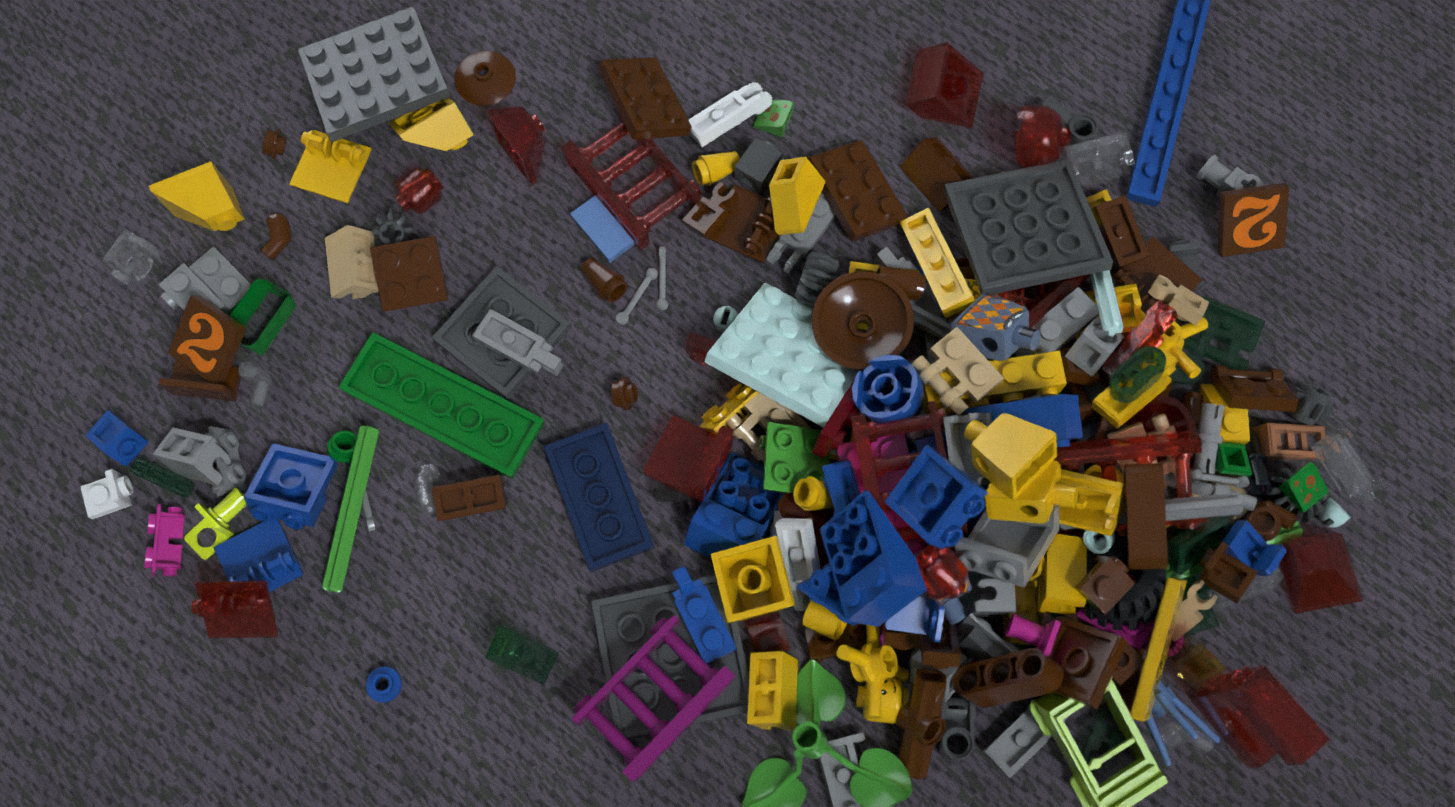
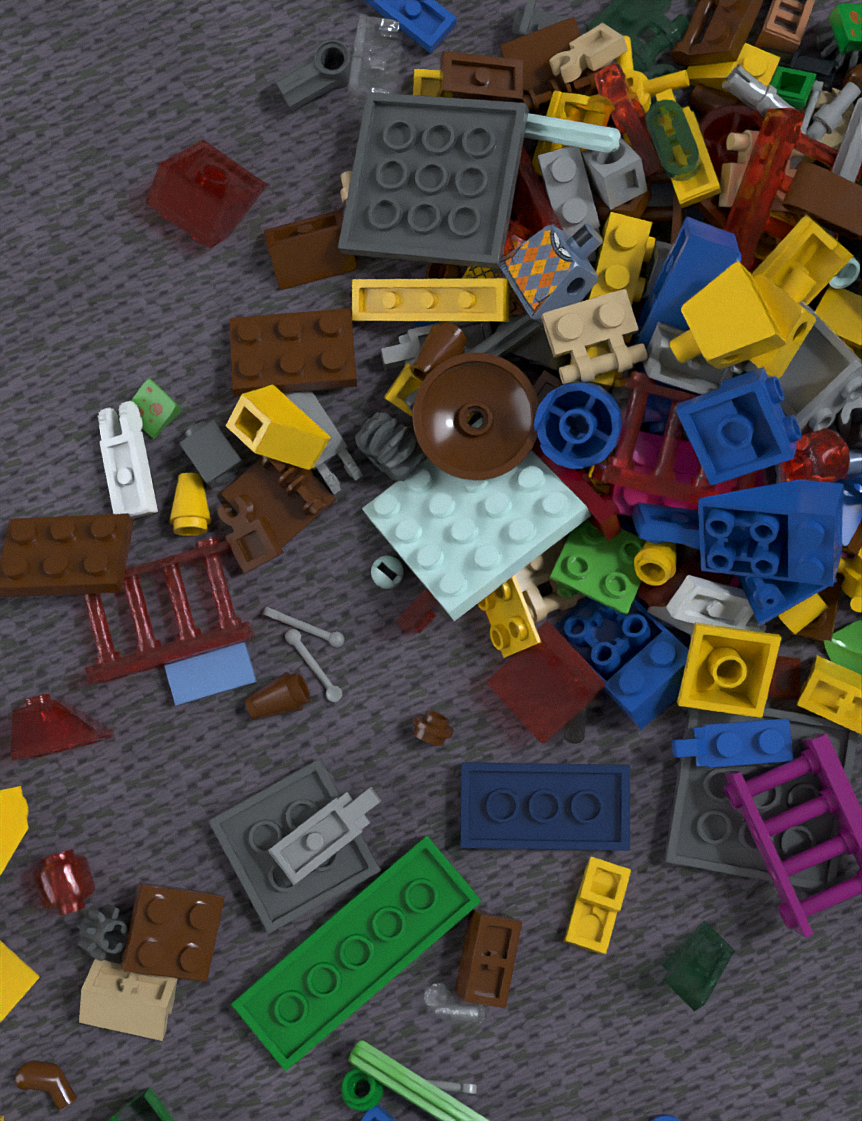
camera: 70 degrees left, 10 degrees up
clear red cylinder [1015,105,1071,169] -> none
none -> yellow slope [563,857,631,955]

